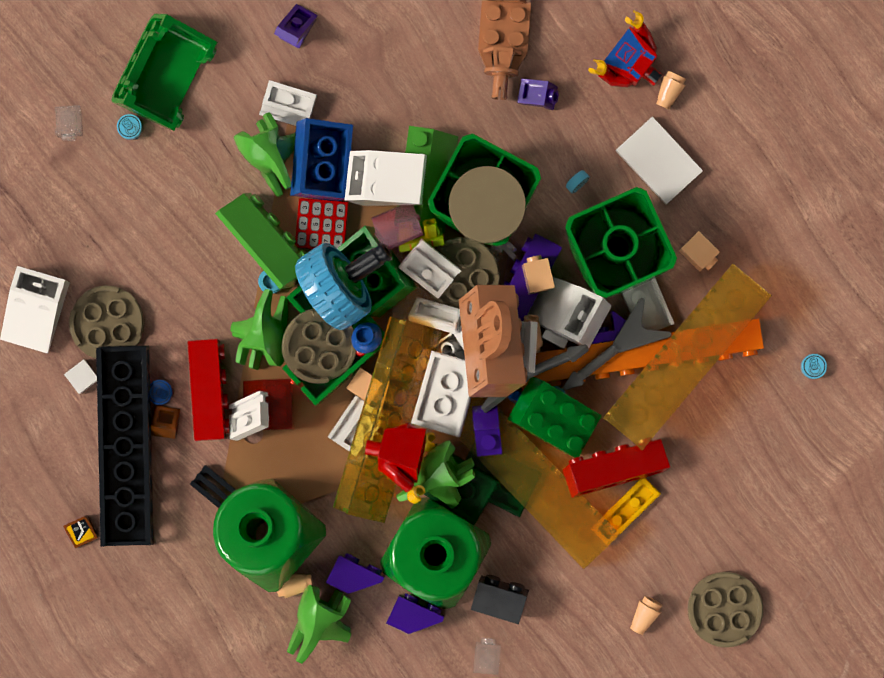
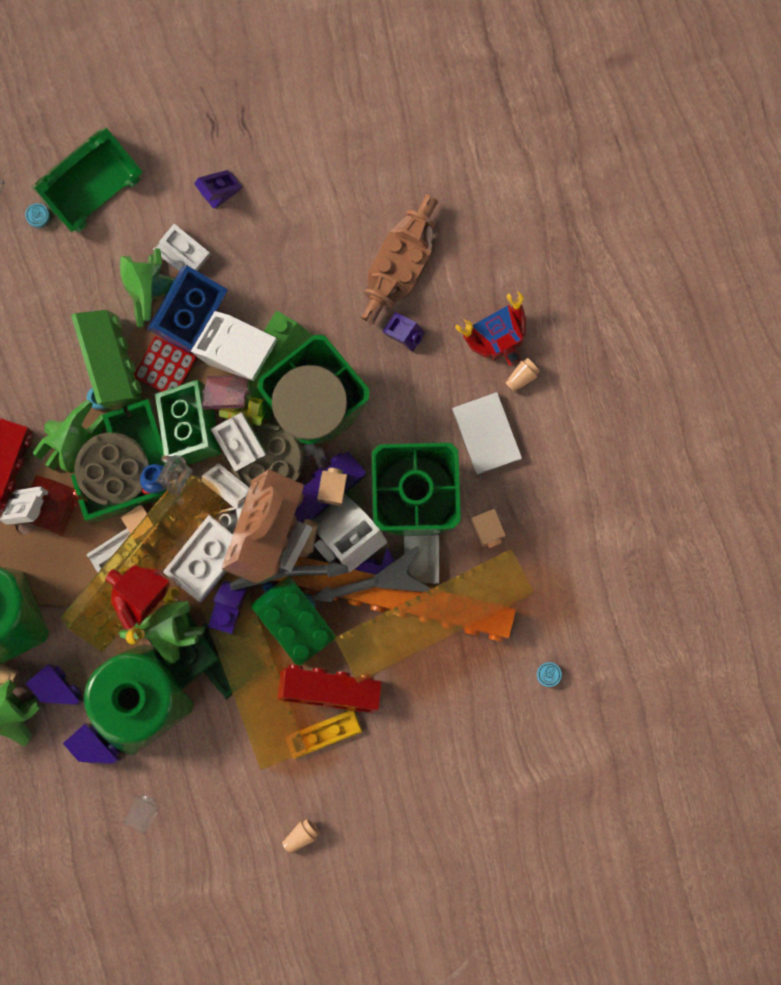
camera: 25 degrees right, 5 degrees down
dark azure wheel [295,243,392,330] -> none
black brick [471,575,529,625] -> none
medium azure tile [566,170,590,194] -> none
dark tan tile [687,572,763,647] -> none
none -> clear bracket [156,454,193,495]

